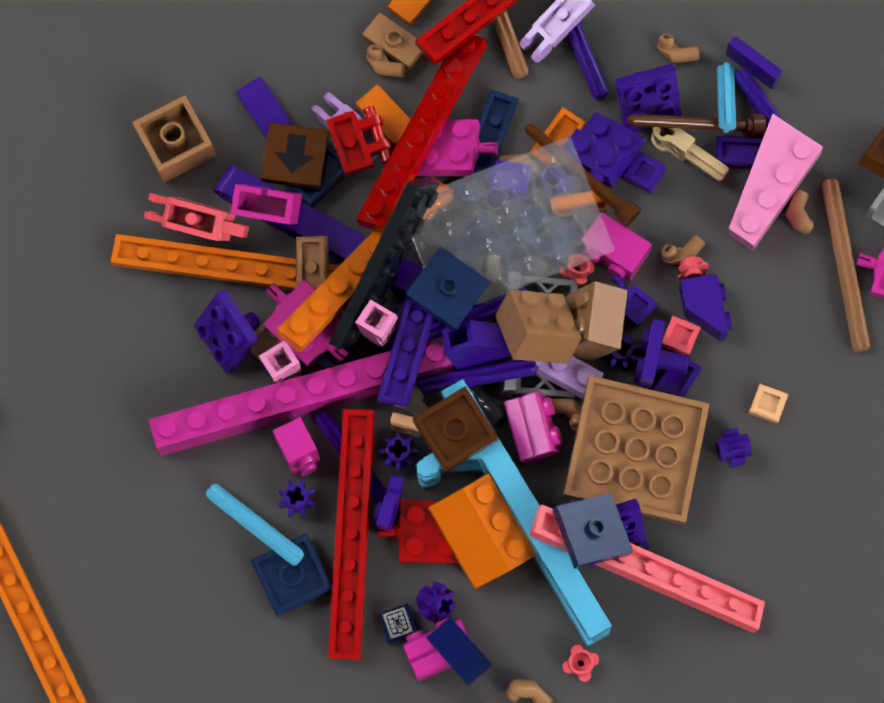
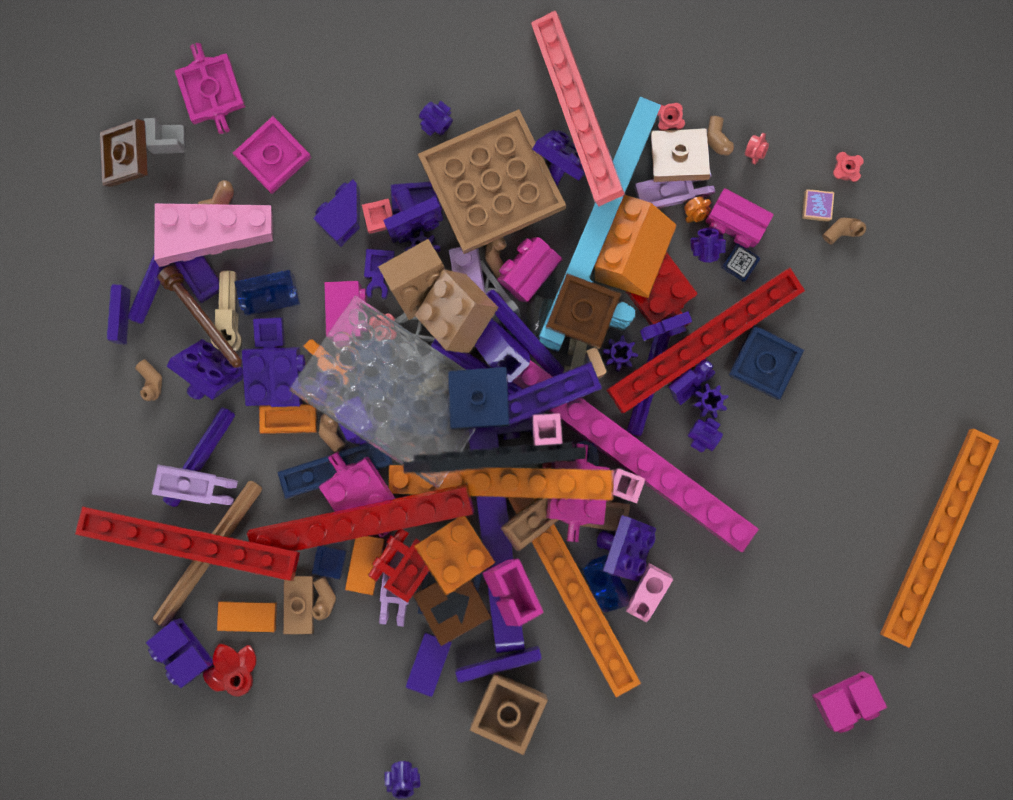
camera: 130 degrees left, 10 degrees up
coral hinge [144,193,250,241] -> none
medium azure axle [206,483,304,566] -> none
dark pink piece [273,417,321,476] -> none
clear blue tile [426,617,492,686] -> none
reddish brown piece [525,123,641,228] -> none
dark blue plate [553,493,633,569] -> none
medium nougat arm [661,235,705,265] -> none
coral plate [678,256,709,282] -> none
medium azure axle [717,62,736,133] -> none
light nougat tile [748,384,788,424] -> none
medium nougat axle [822,179,870,352] -> none
none -> dark pink plate [233,116,312,194]
none -> clear blue hinge [234,270,301,316]
none -> clear blue plate [312,546,347,579]
none -> dark purple gear [384,761,420,799]
none -> orange plate [414,516,495,595]
none -> dark purple tile [455,646,542,683]
none -> clear blue leg [582,554,629,613]
none -> bright pink leg [626,563,673,622]
none -> lavender hinge [634,173,716,209]
none -> plate [651,129,710,182]
none -> dark purple plate [669,358,715,406]
none -> orange plate [684,196,711,223]
none -> dark purple gear [688,417,723,453]

